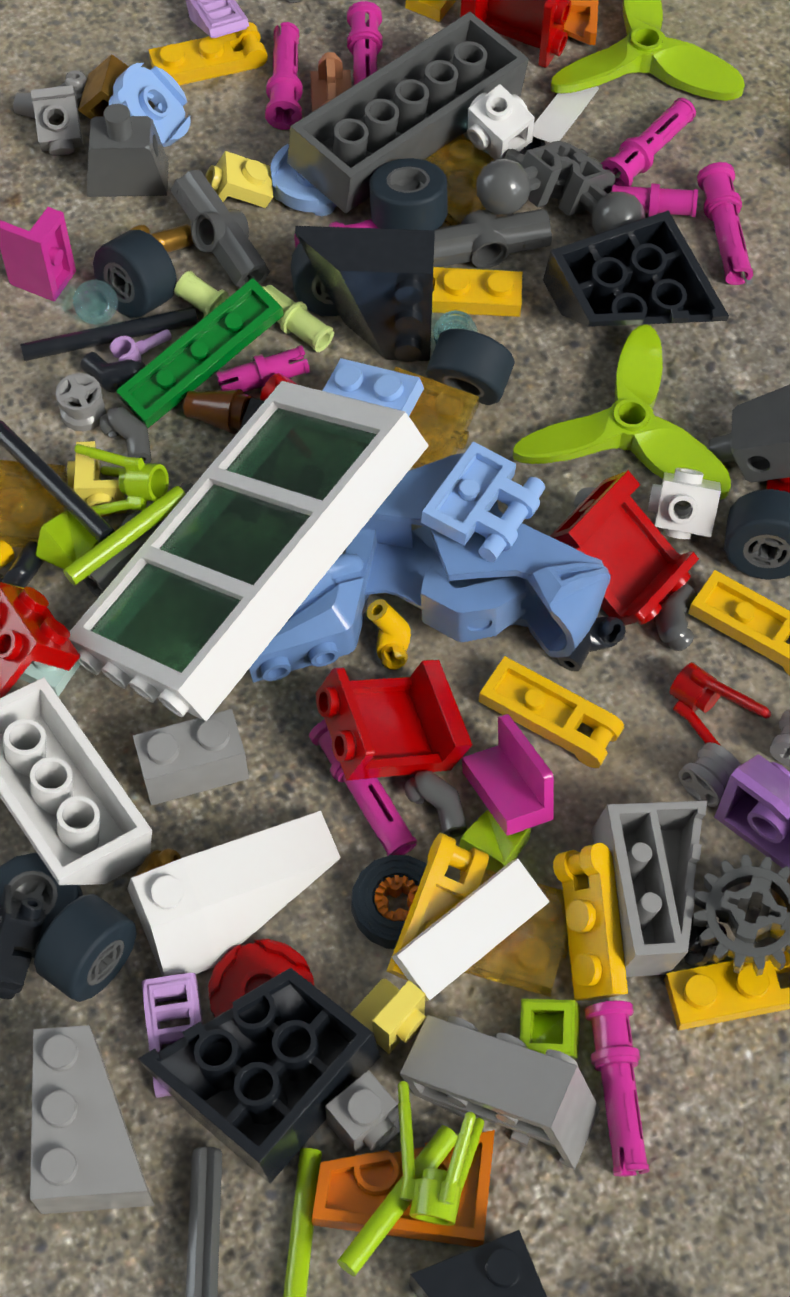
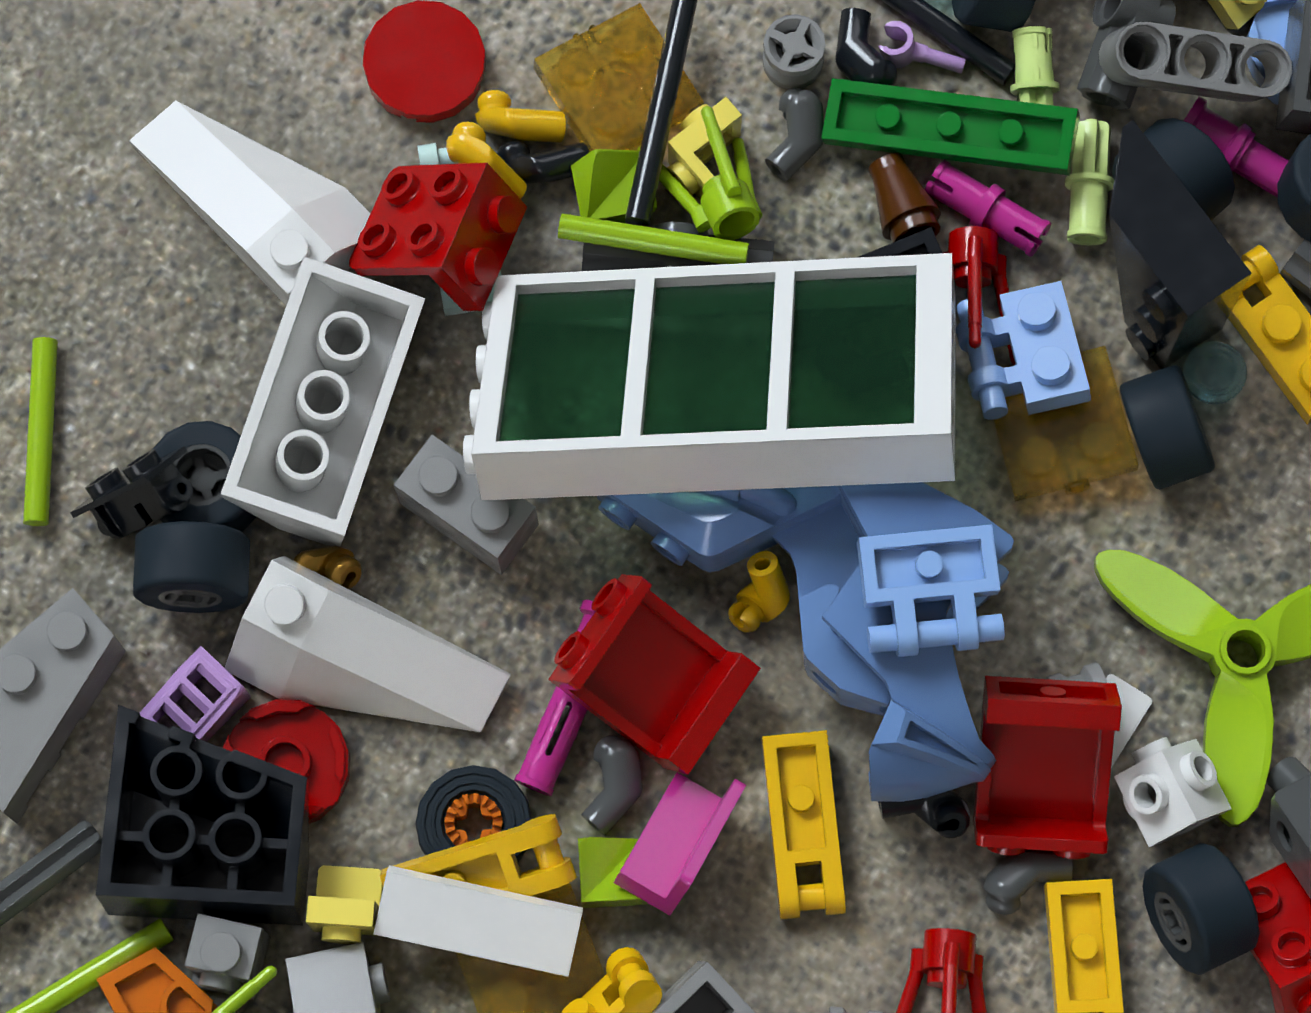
camera: 55 degrees right, 15 degrees up
none -> light grey beam [1099,22,1292,102]

